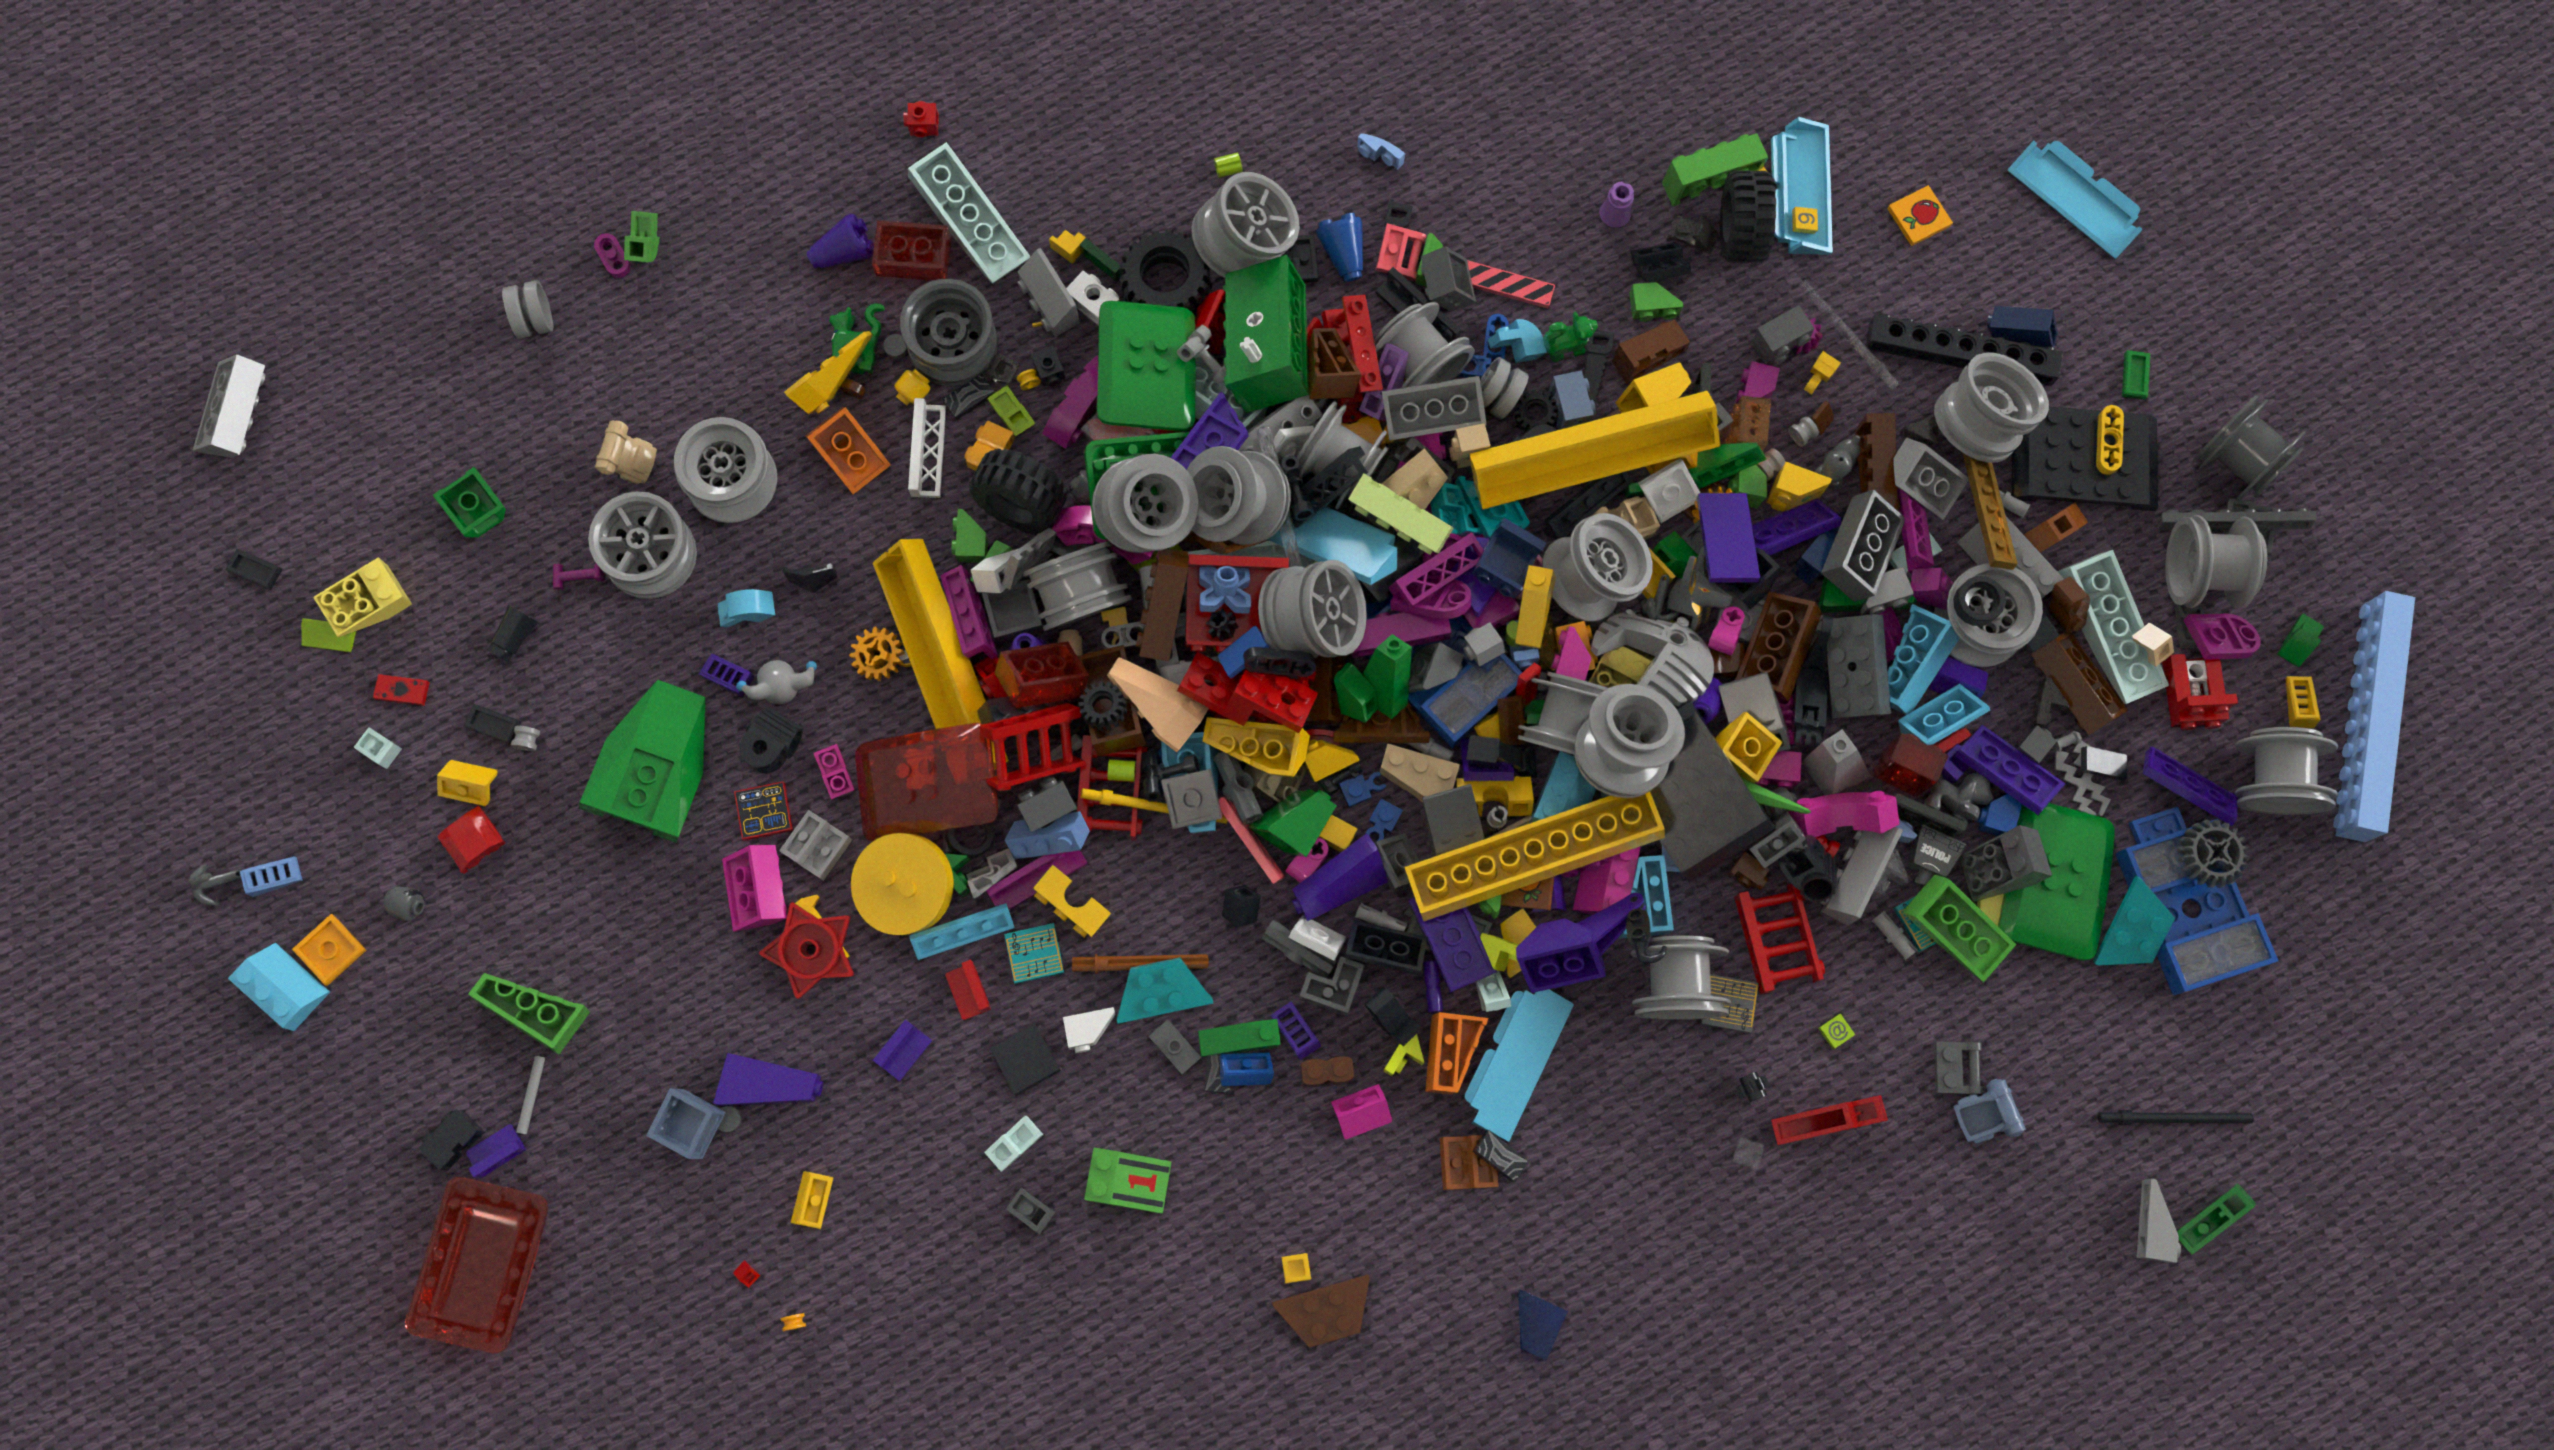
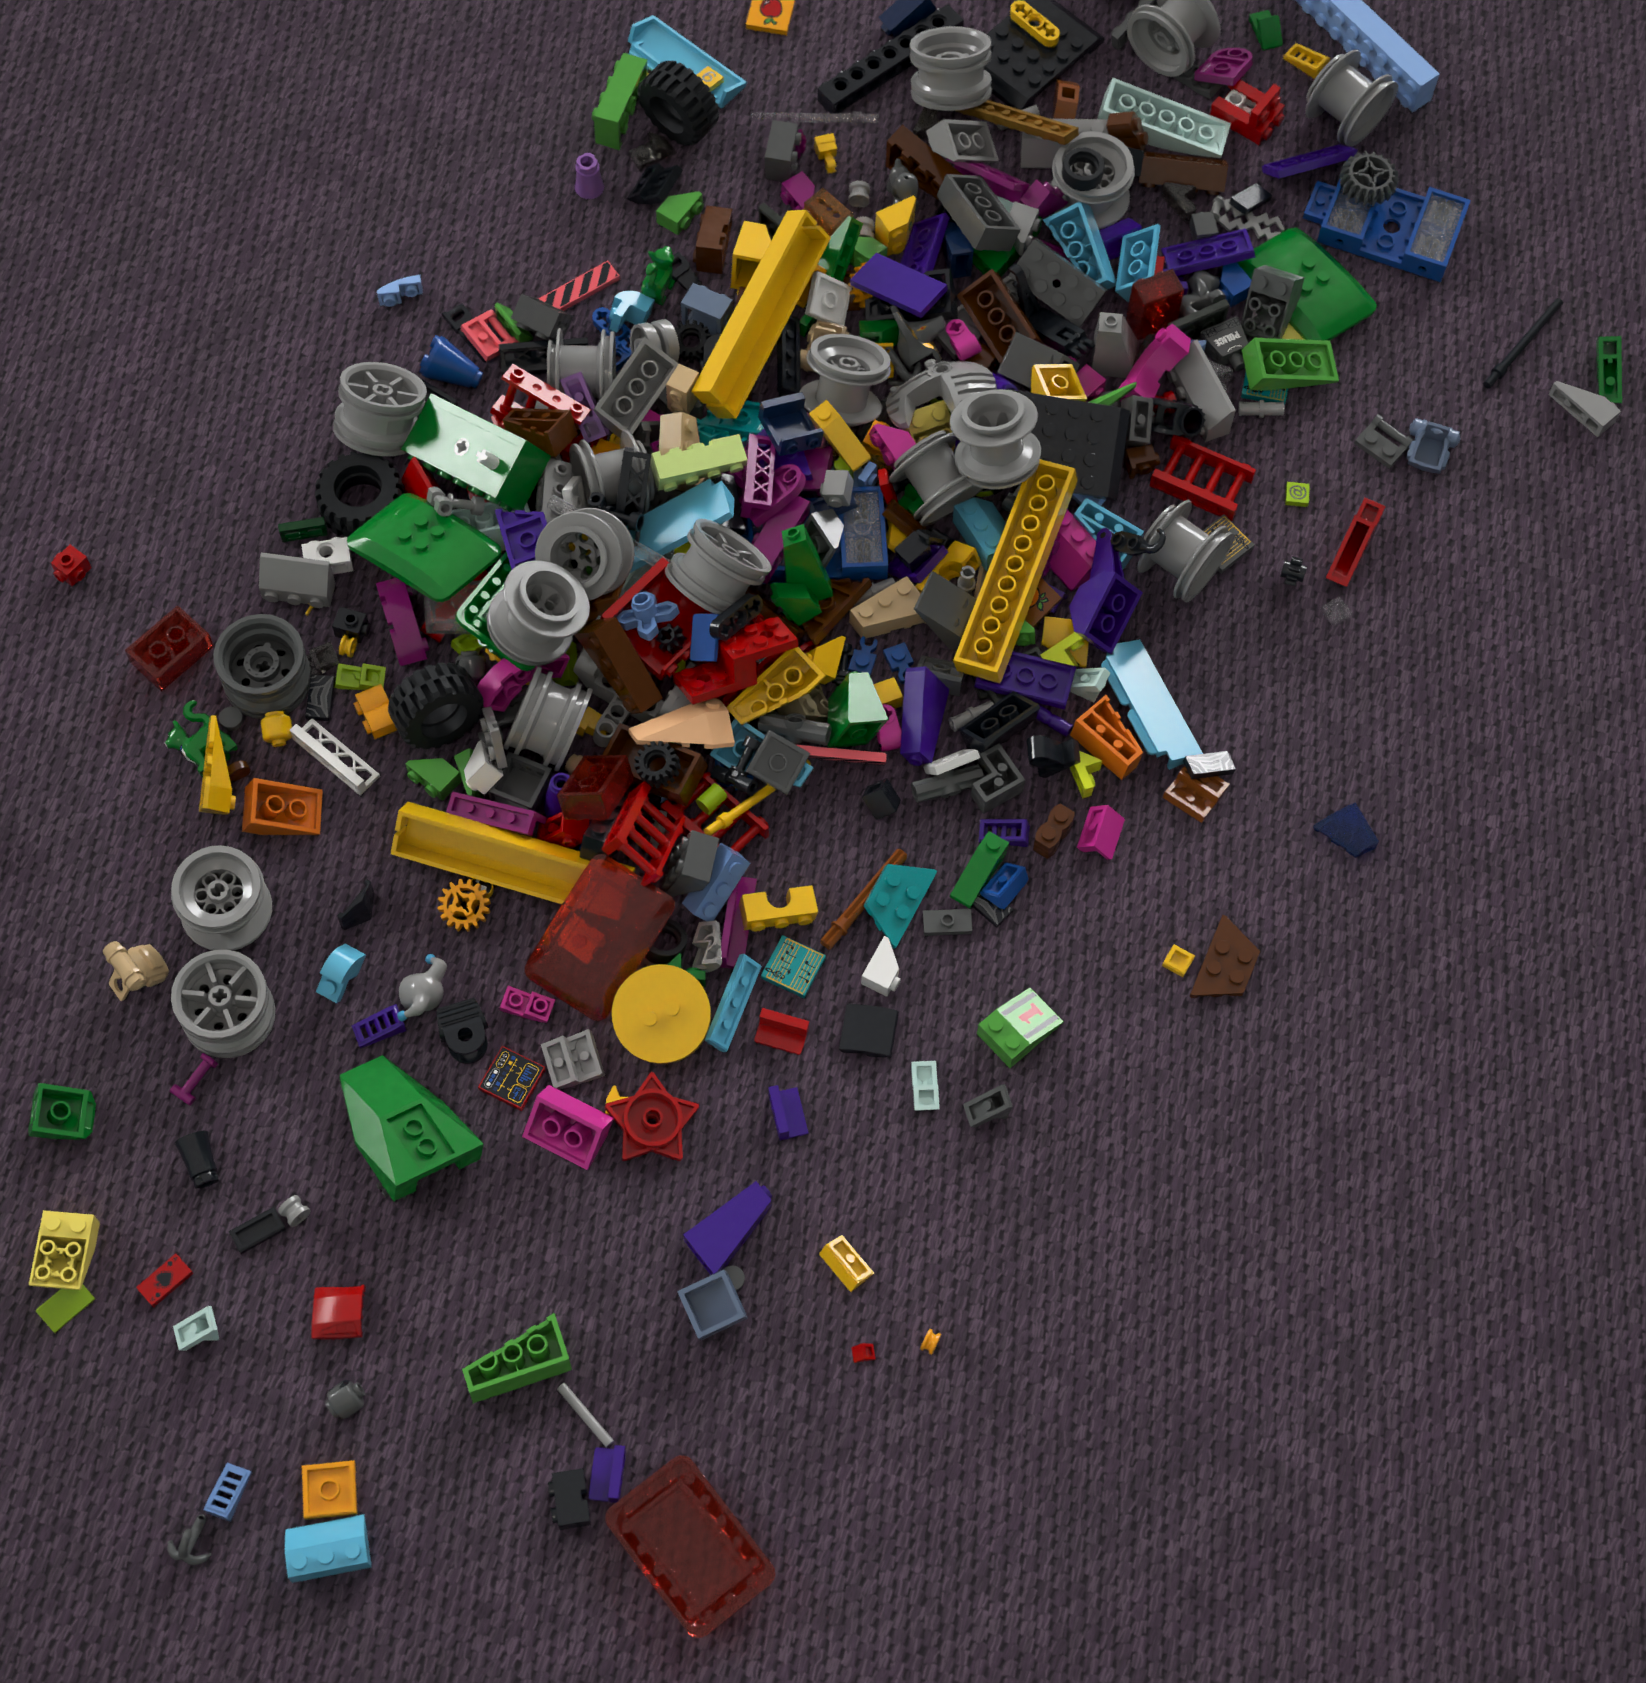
camera: 50 degrees left, 10 degrees down
yellow panel [437,760,497,806] -> none
dark purple cone [807,214,877,269] -> none
light aqua slope [908,142,1030,284] -> none
yellow panel [1049,230,1086,264] -> none
lime piece [1214,152,1243,178] -> none
reddish brown slope [1811,400,1834,435] -> none
teal wing [2093,875,2175,965] -> none
tan panel [2132,623,2174,667] -> none

